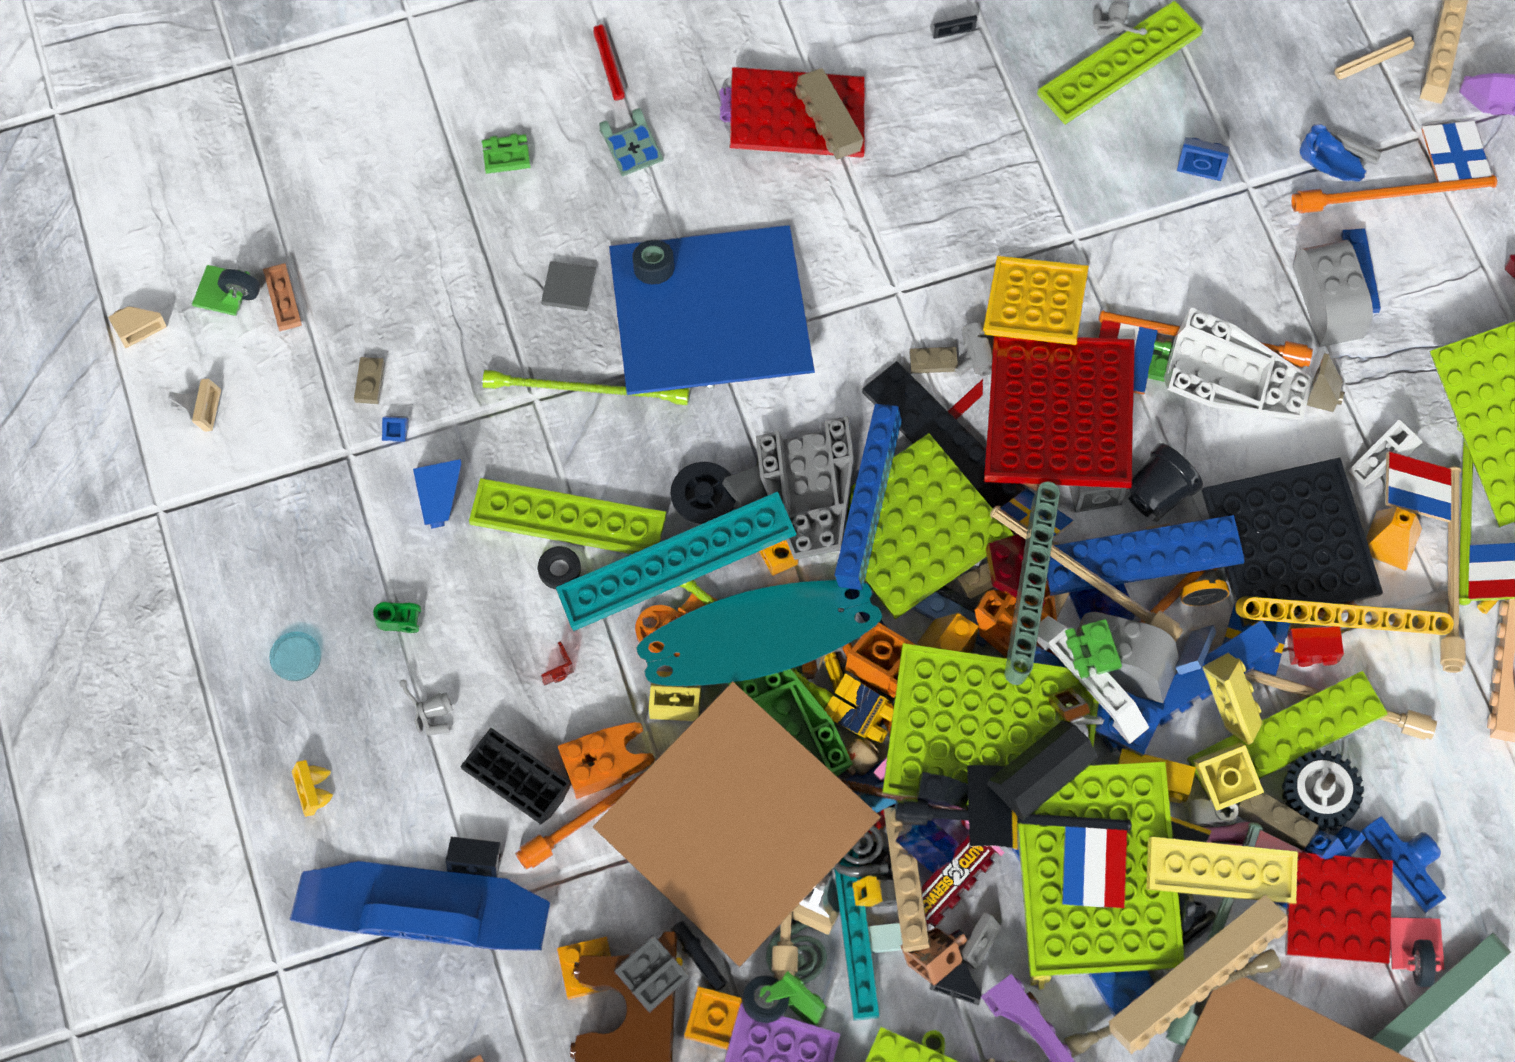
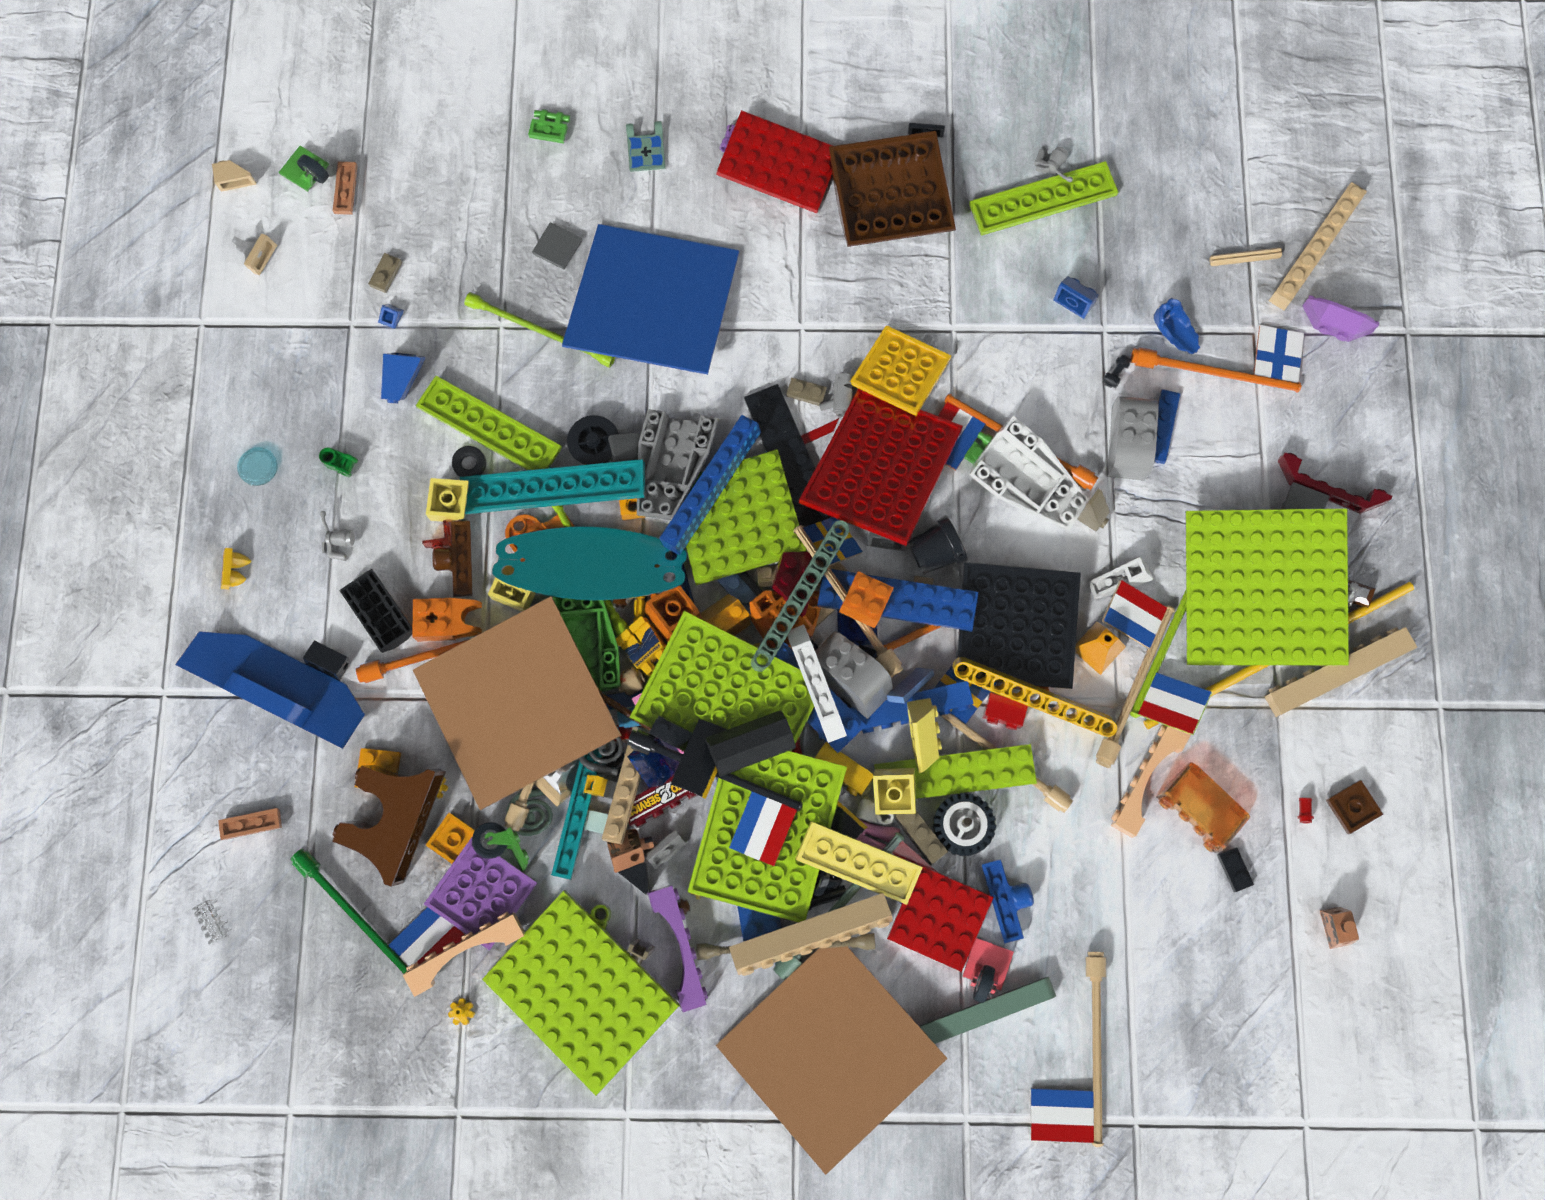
camera: 20 degrees right, 10 degrees up
red axle [593,24,625,101] -> none
dark grey slope [613,935,689,1012] -> none
black wheel [632,240,675,285] -> none
black pin [670,920,728,991] -> none
dark tan brick [795,68,863,160] -> none
reddish brown piece [1048,687,1104,737] -> none
bright green plate [1065,619,1122,679] -> none
tile [1180,579,1230,606] -> none
blue slope [1305,826,1366,859] -> none
light grey axle [1331,134,1382,164] -> none
none -> light yellow slope [426,478,469,522]
none -> reddish brown plate [432,521,473,597]
none -> reddish brown slope [829,131,956,247]
none -> orange brick [839,571,894,628]
none -> black bar [1102,355,1131,389]

